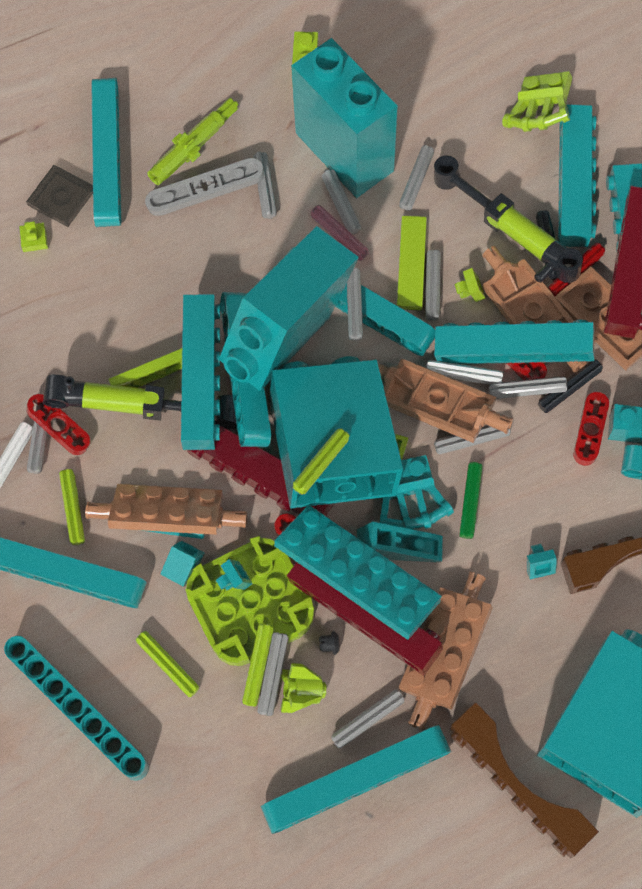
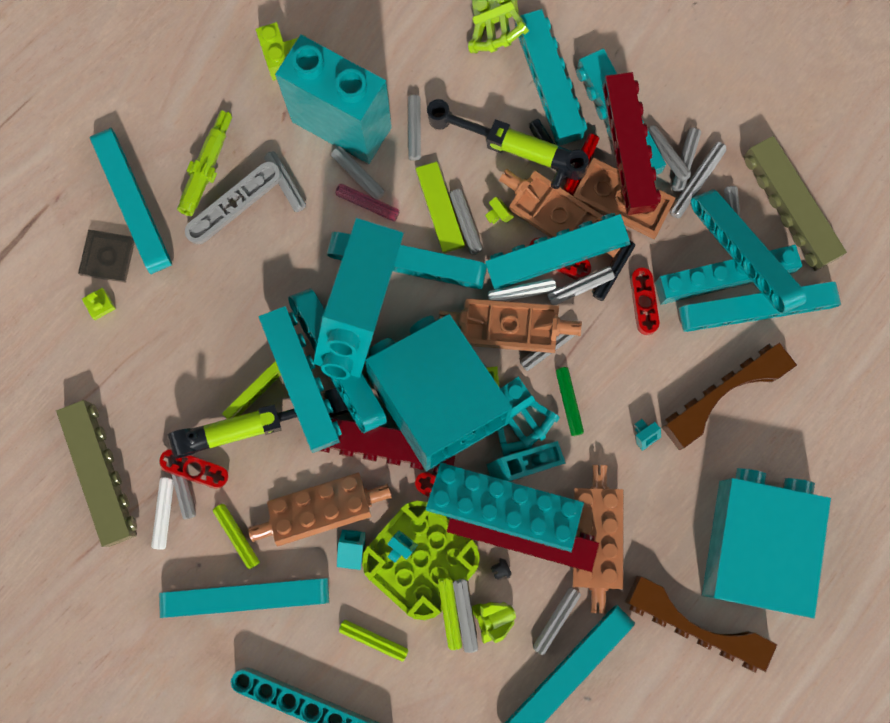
camera: 25 degrees left, 10 degrees up
lime axle [293,428,349,495] -> none
light grey axle [347,268,363,341] -> none

